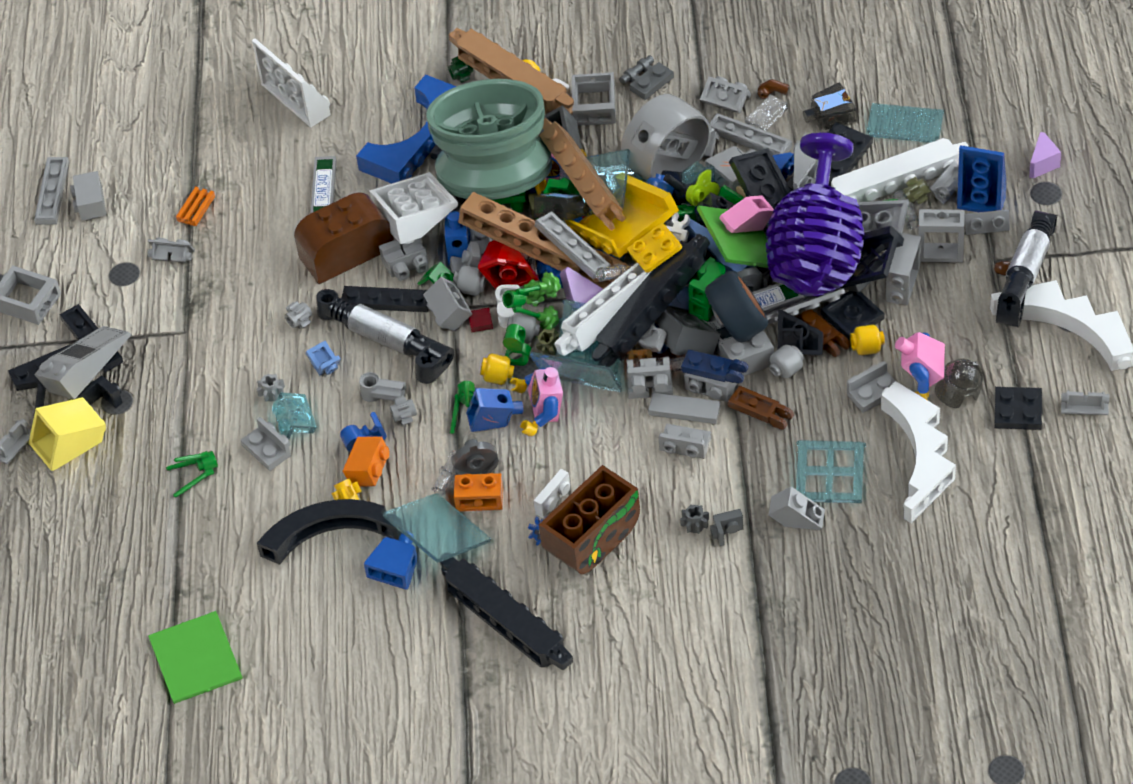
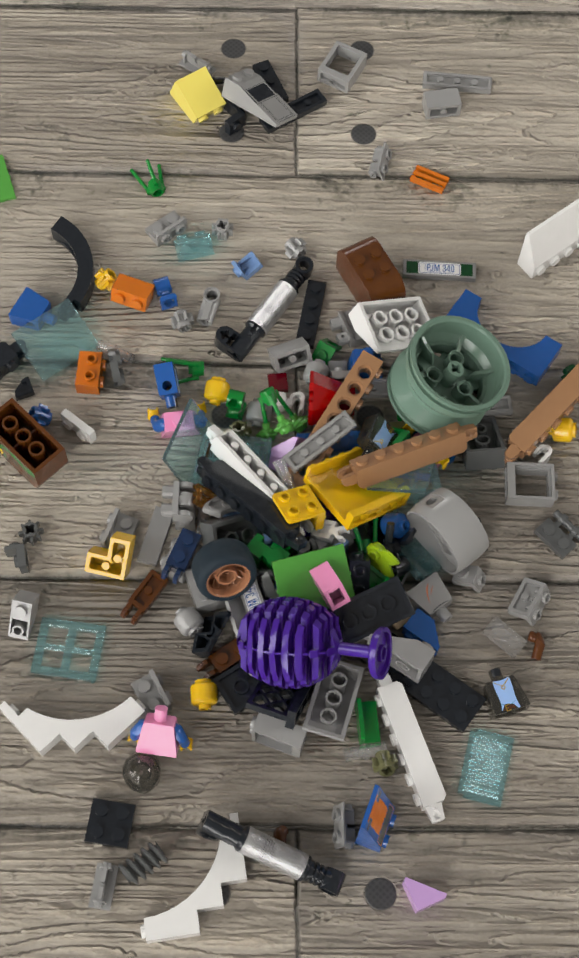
camera: 85 degrees right, 15 degrees up
light grey tile [709,113,792,156] -> none
light grey window [919,209,964,262] -> none
light grey hinge [929,160,958,205] -> none
none -> black tile [15,377,35,401]
none -> yellow brick [84,531,136,580]
none -> dark grey piece [118,841,169,885]

